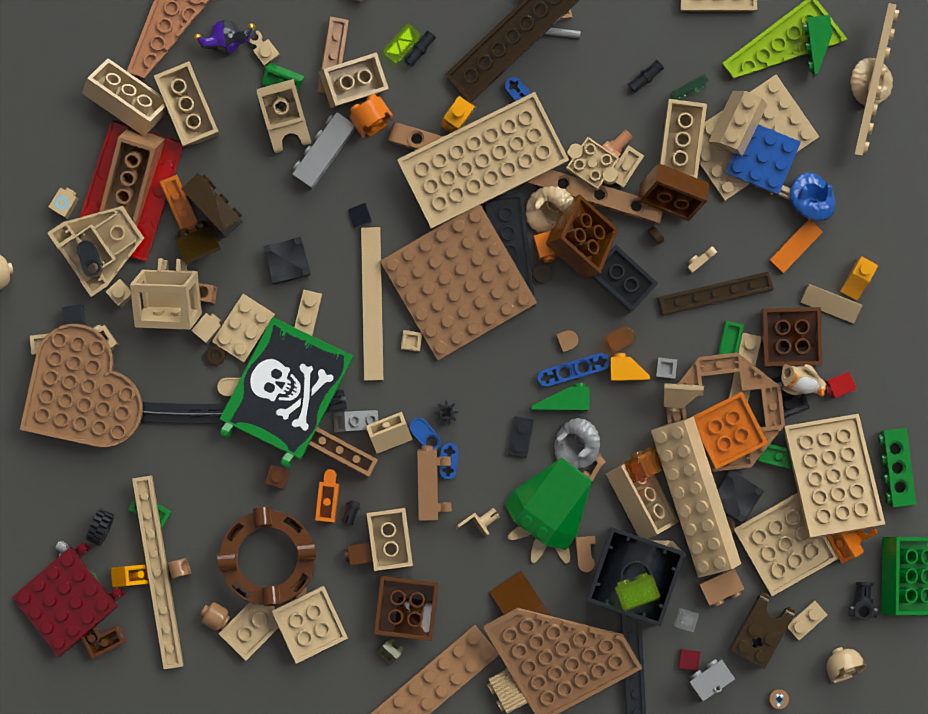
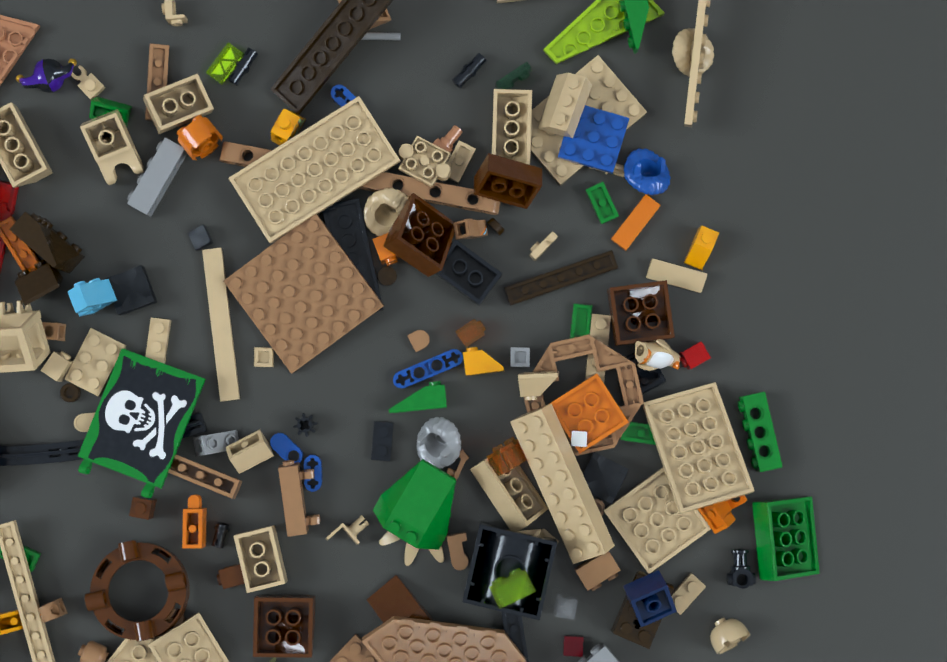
camera: 10 degrees left, 0 degrees up
none -> medium azure brick [67,278,117,317]
none -> medium nougat leg [453,219,488,240]
none -> white sticker [571,431,587,447]
none -> green plate [585,182,619,225]
none -> dark blue slope [623,570,677,628]

